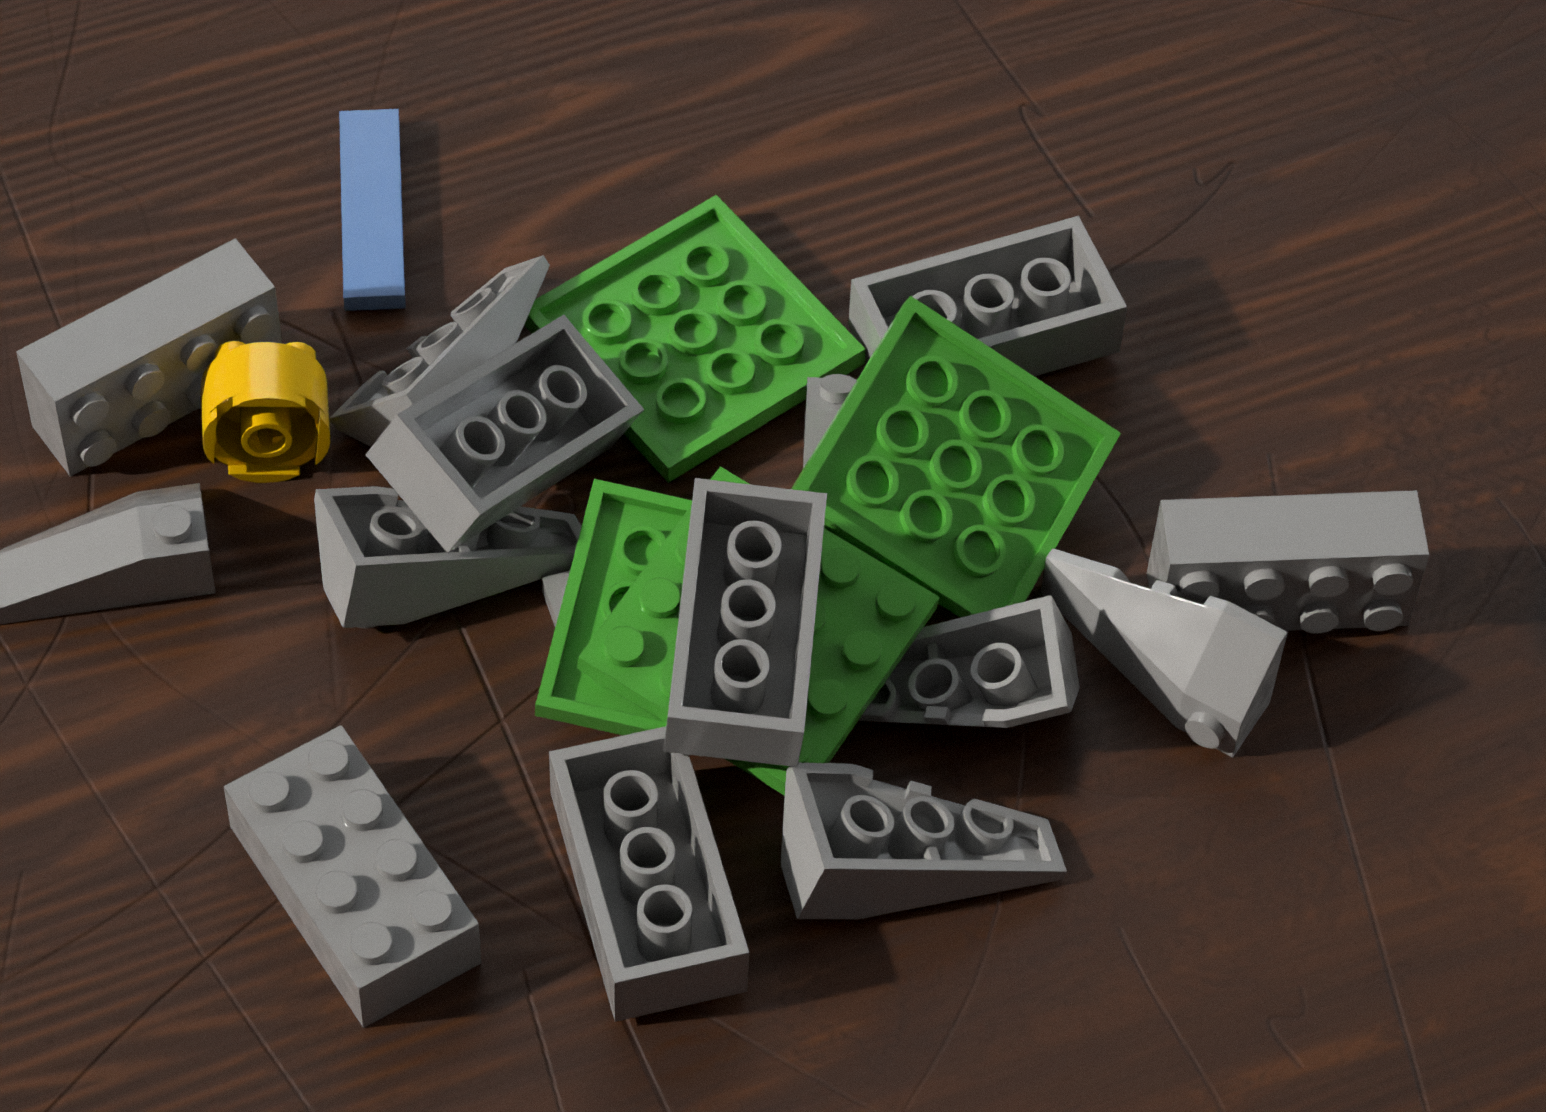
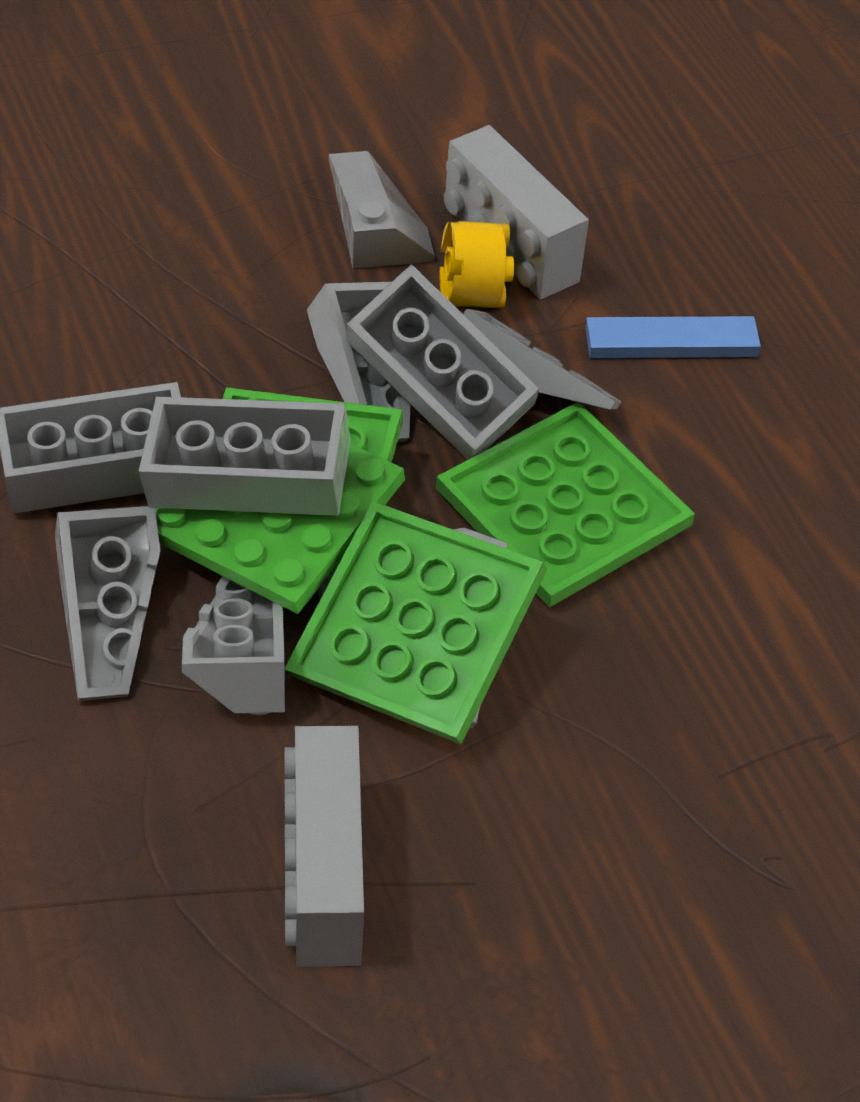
camera: 90 degrees right, 5 degrees down
light grey brick [224,725,481,1028] -> none
light grey brick [848,216,1127,376] -> none
light grey wedge [1041,548,1288,758] -> none

